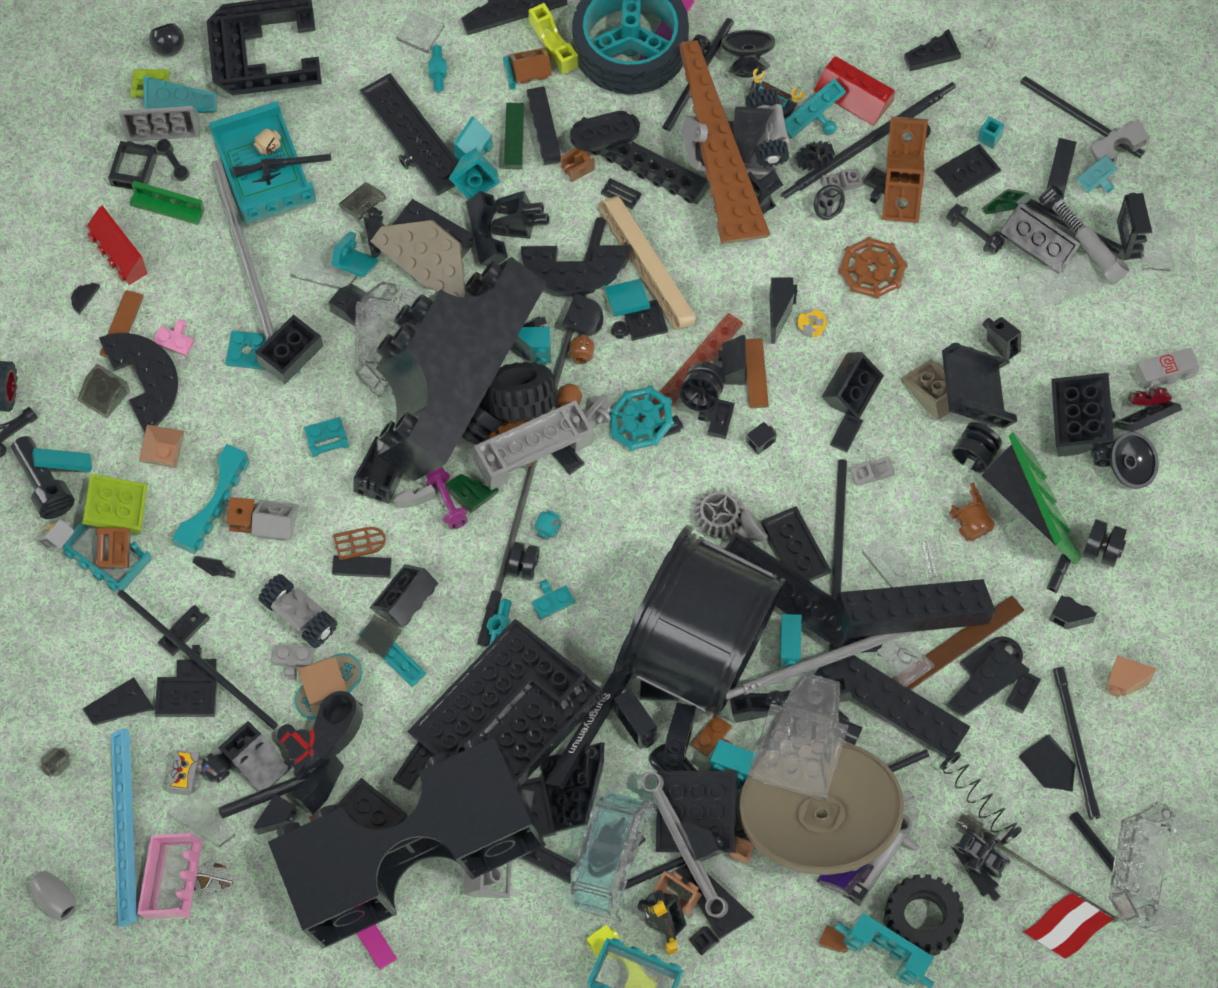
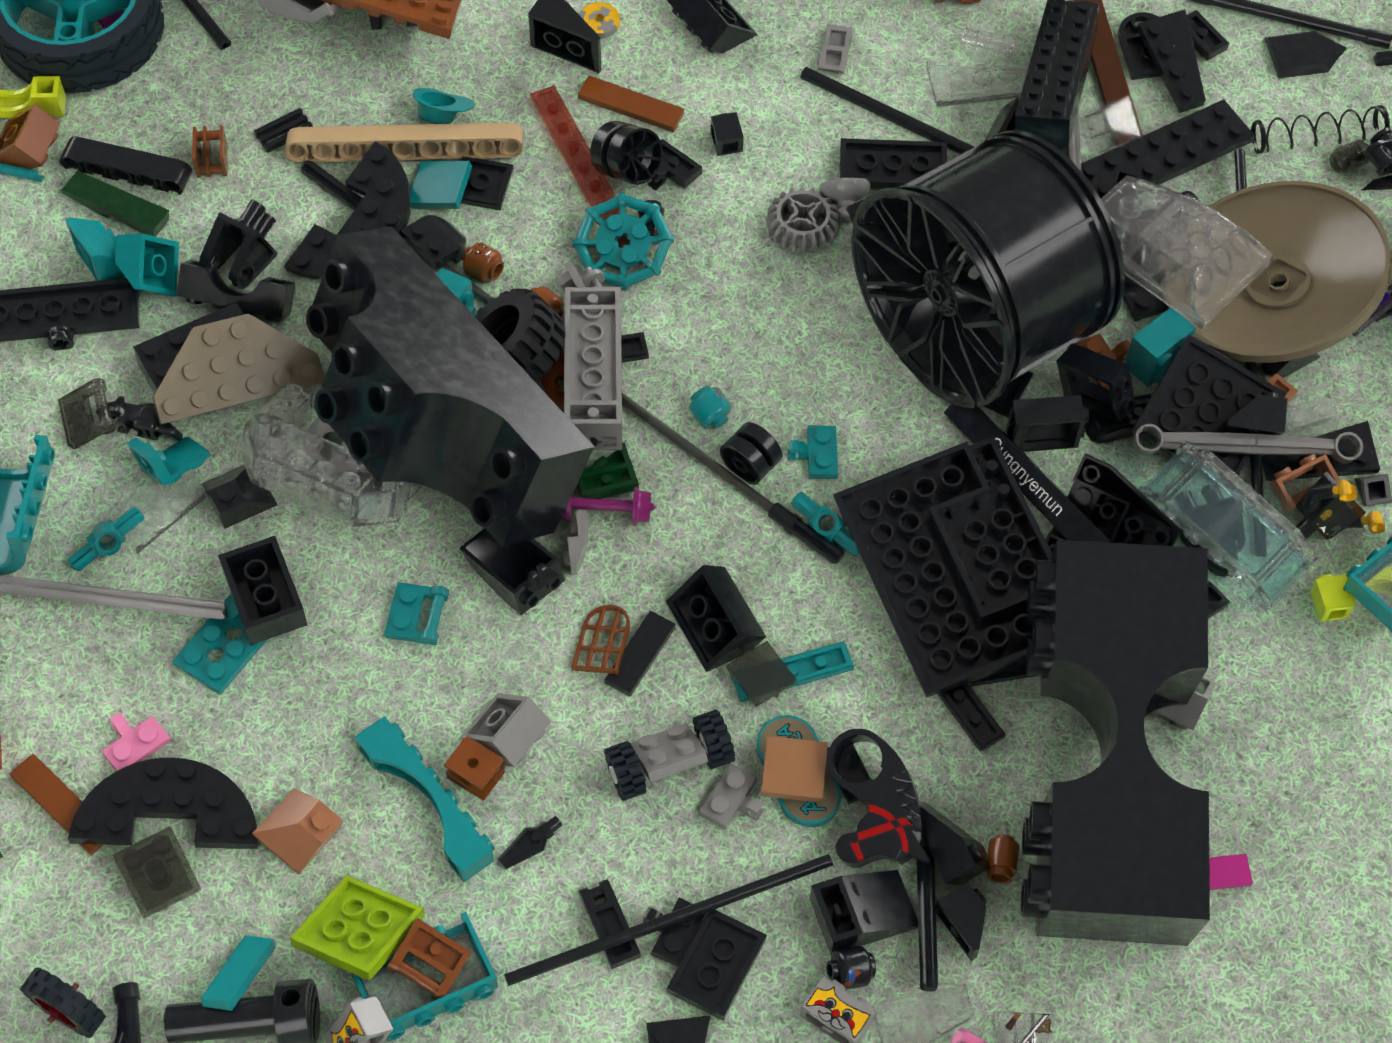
camera: 65 degrees left, 5 degrees down
black plate [336,778,407,830] -> none
black tile [570,111,640,152] -> none
black brick [581,116,709,205] -> none
black plate [611,321,629,339] -> none
black slope [718,335,746,385] -> none
black tile [830,413,863,453] -> none
none -> teal axle [68,506,145,571]
none -> teal piece [412,88,475,124]

